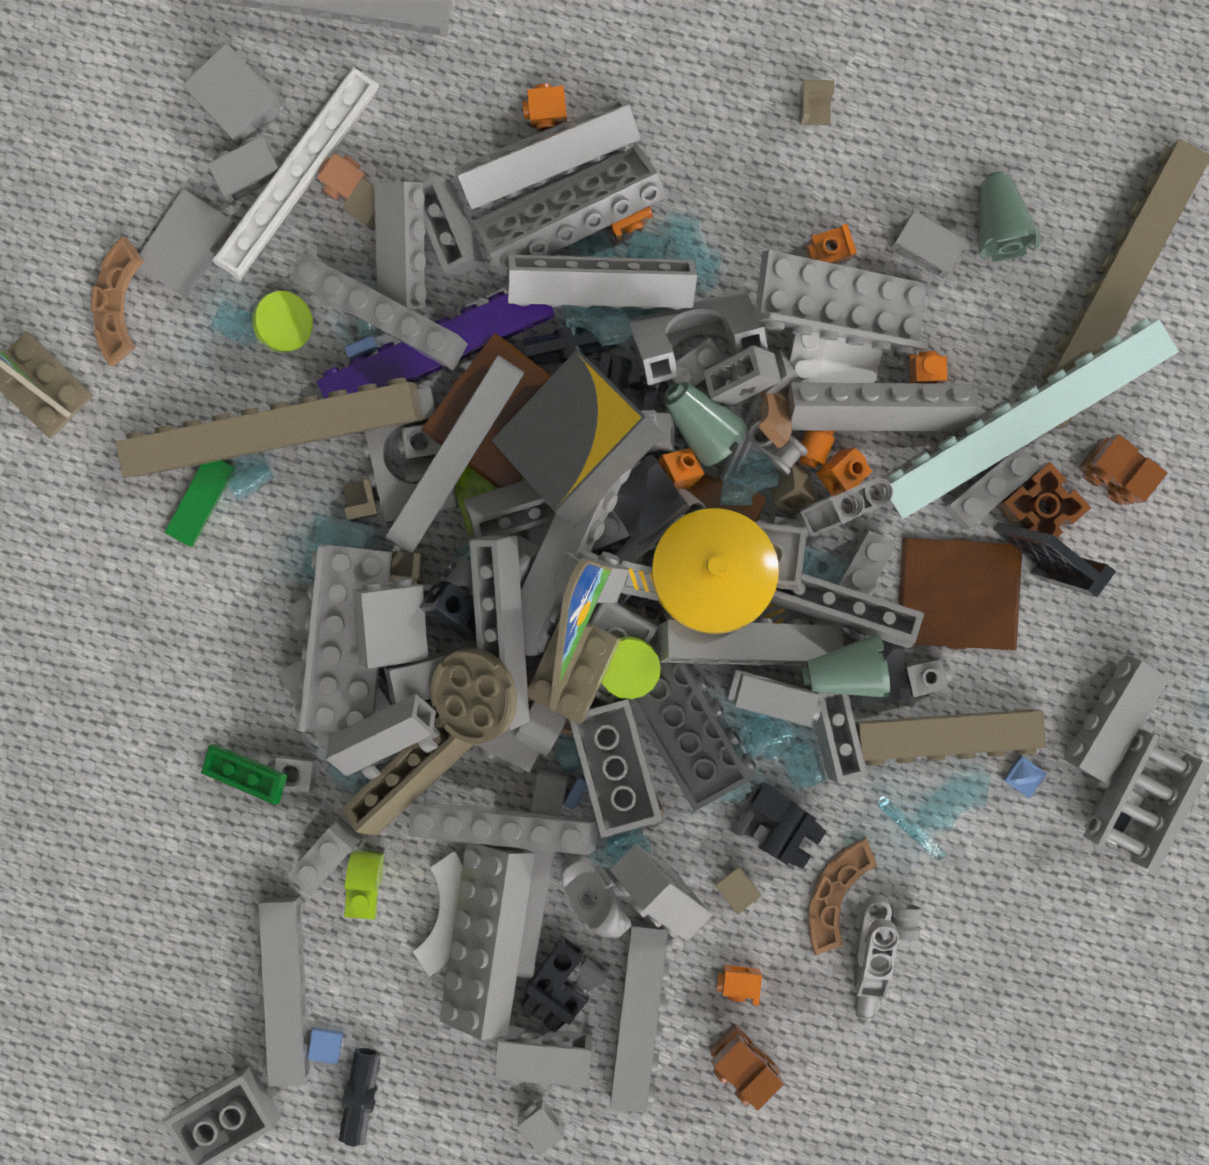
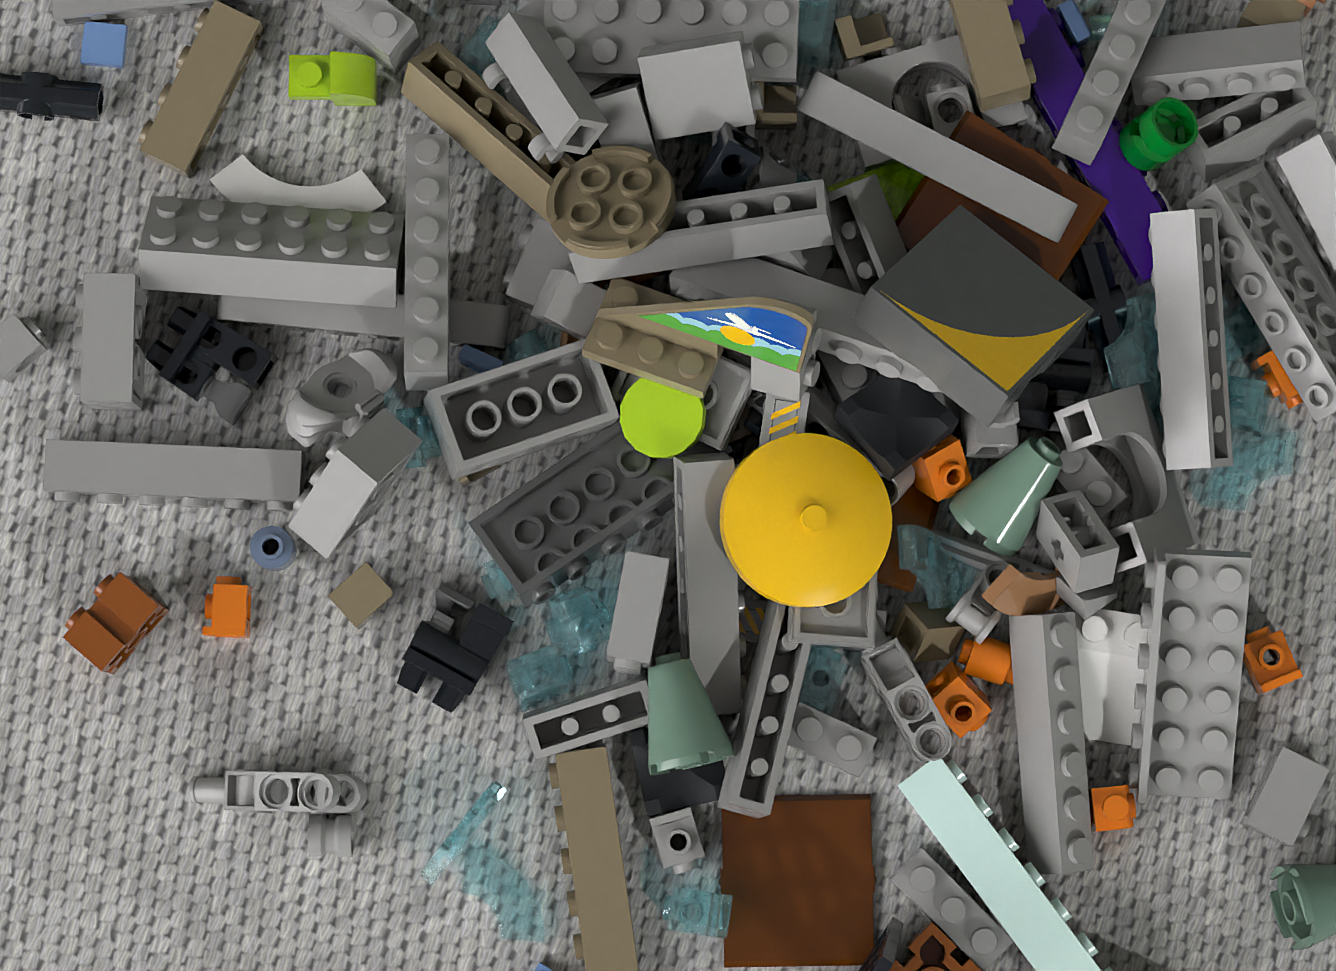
camera: 80 degrees right, 5 degrees down
medium nougat tile [808,837,877,956] -> none
none -> dark tan brick [138,0,265,178]
none -> sand blue brick [250,526,297,571]
none -> clear light blue brick [662,887,733,938]
none -> green wheel [1119,97,1198,172]

